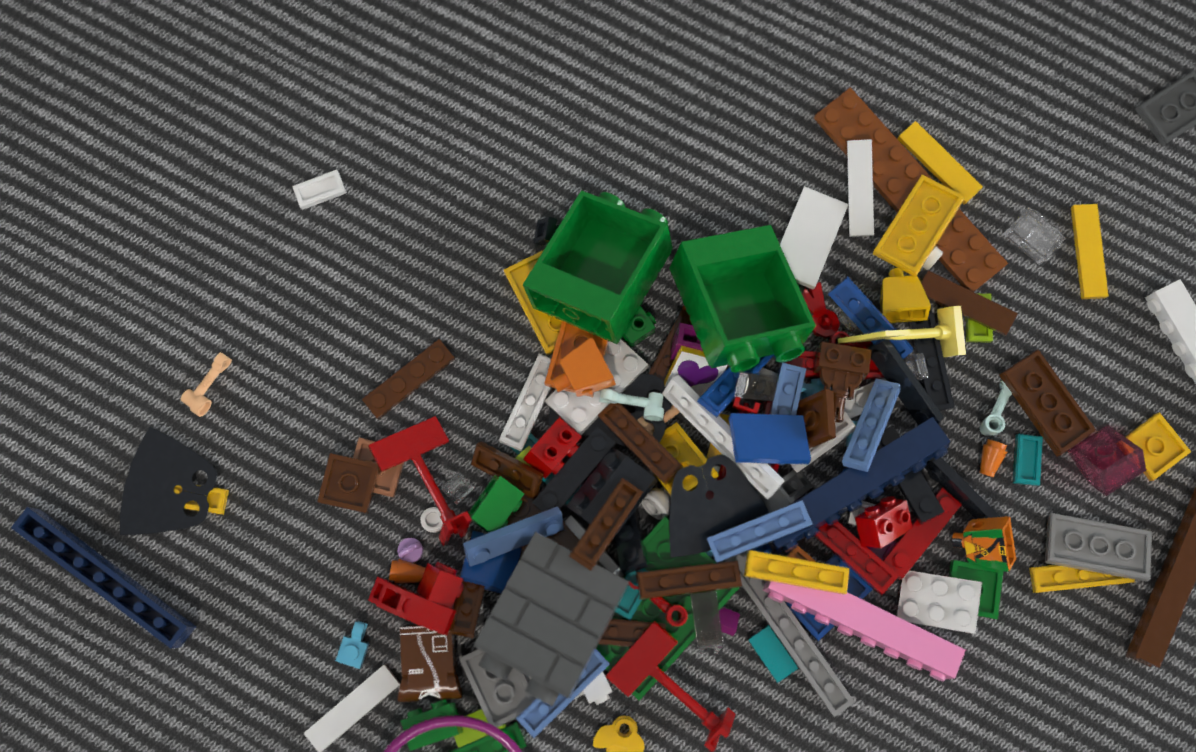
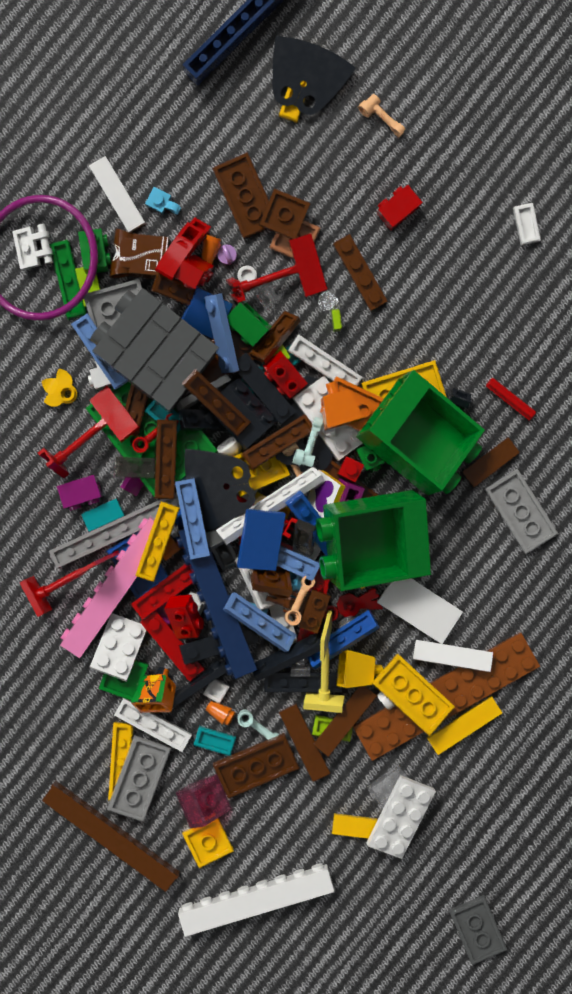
camera: 100 degrees right, 10 degrees up
none -> red piece [20,551,119,617]
none -> magenta brick [57,475,103,511]
none -> white plate [114,698,192,752]
none -> white tile [203,679,230,704]
none -> reddish brown tile [212,152,269,239]
none -> reddish brown tile [279,703,330,782]
none -> light nougat brick [284,576,315,626]
none -> clear tile [318,291,339,311]
none -> lime tile [331,309,342,332]
none -> red brick [337,456,364,483]
none -> white plate [366,775,436,859]
none -> red brick [376,185,423,231]
none -> reddish brown tile [462,437,520,487]
none -> light grey tile [484,469,558,554]
none -> red axle [486,378,536,420]

